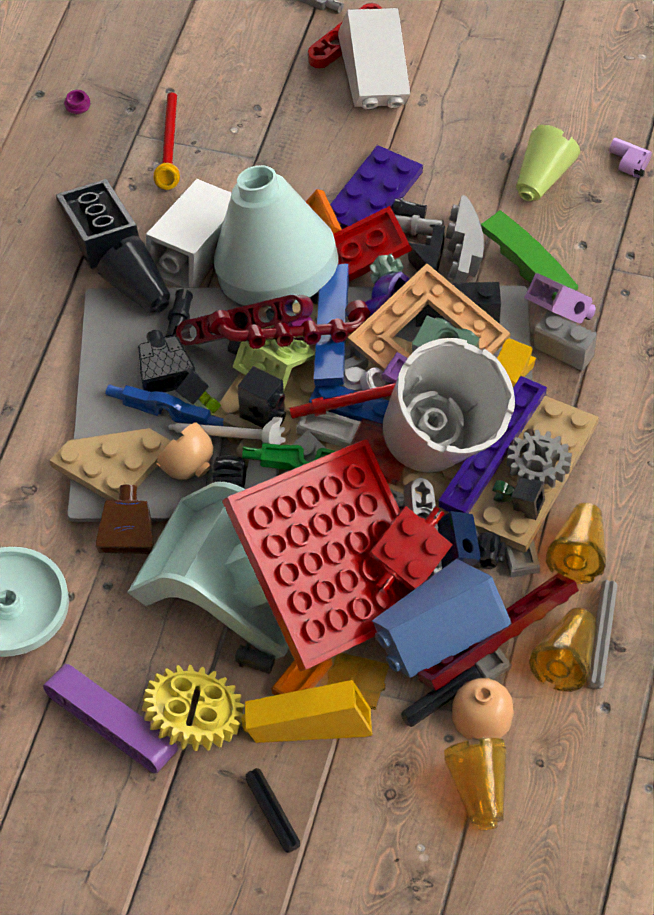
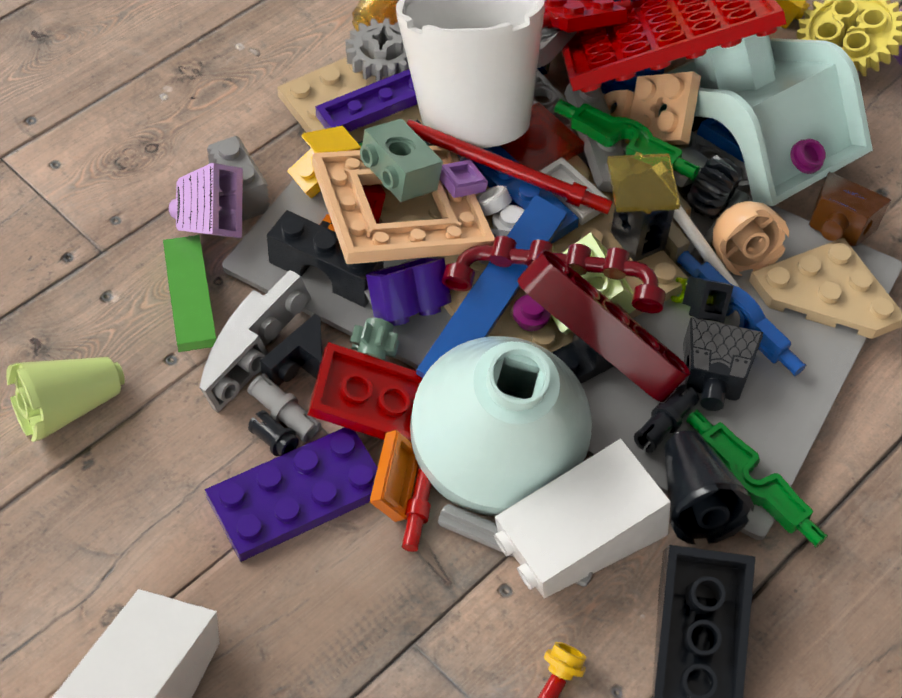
camera: 155 degrees left, 0 degrees up
none -> clear yellow piece [607,152,680,214]
none -> green piece [686,409,828,548]
none -> magenta plate [790,139,826,174]

